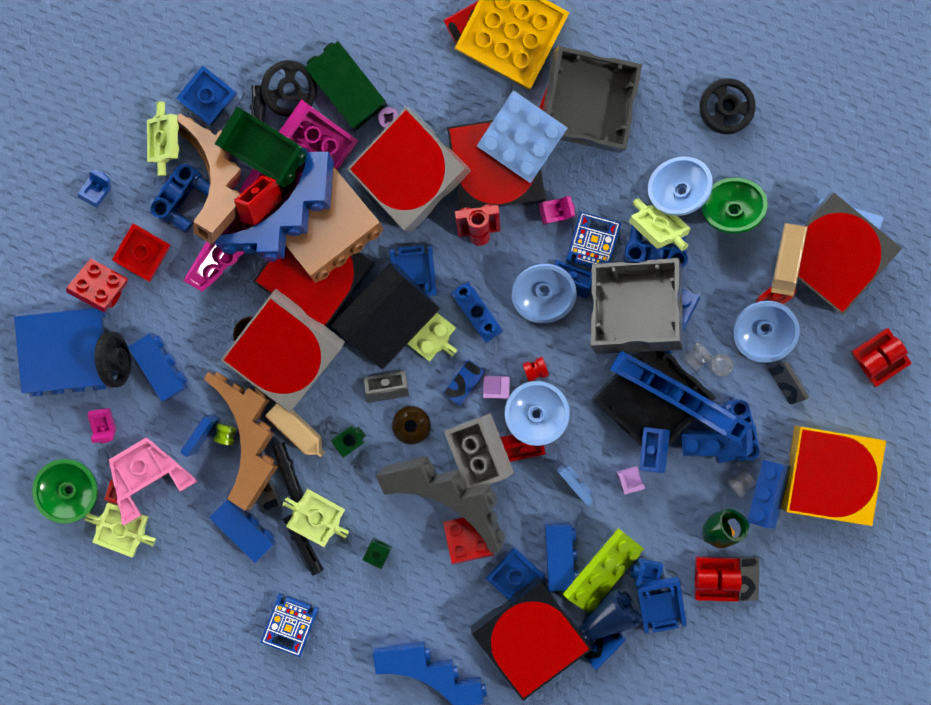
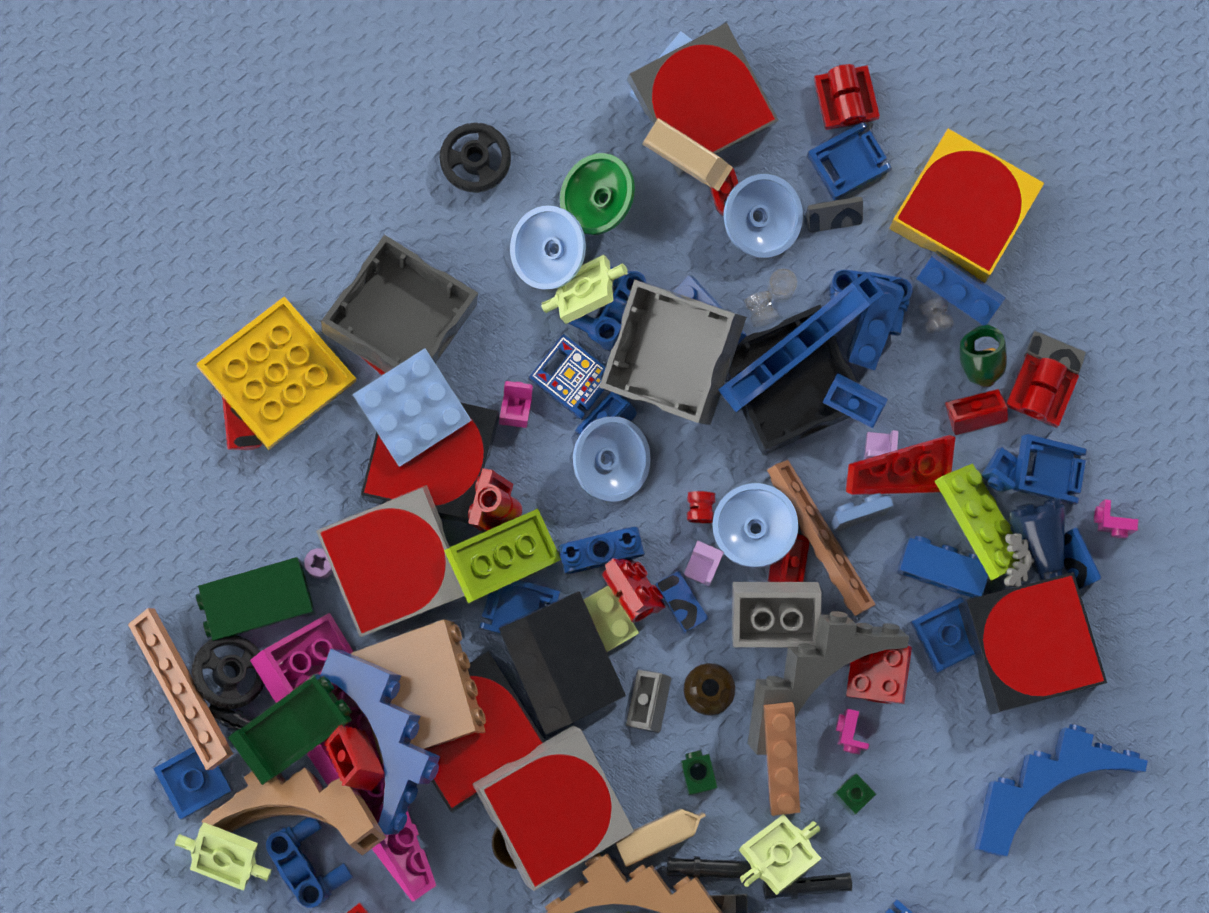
camera: 70 degrees left, 10 degrees down
none -> nougat plate [128,608,233,770]
none -> lime plate [444,509,561,603]
none -> red plate [602,558,666,623]
none -> nougat plate [764,702,800,816]
none -> nougat plate [767,460,876,616]
none -> blue container [807,122,892,201]
none -> dark pink bracket [835,709,869,755]
none -> red wing [846,435,956,495]
none -> red slope [945,389,1008,435]
none -> light grey animal [1004,534,1034,587]
none -> dark pink bracket [1094,499,1138,538]

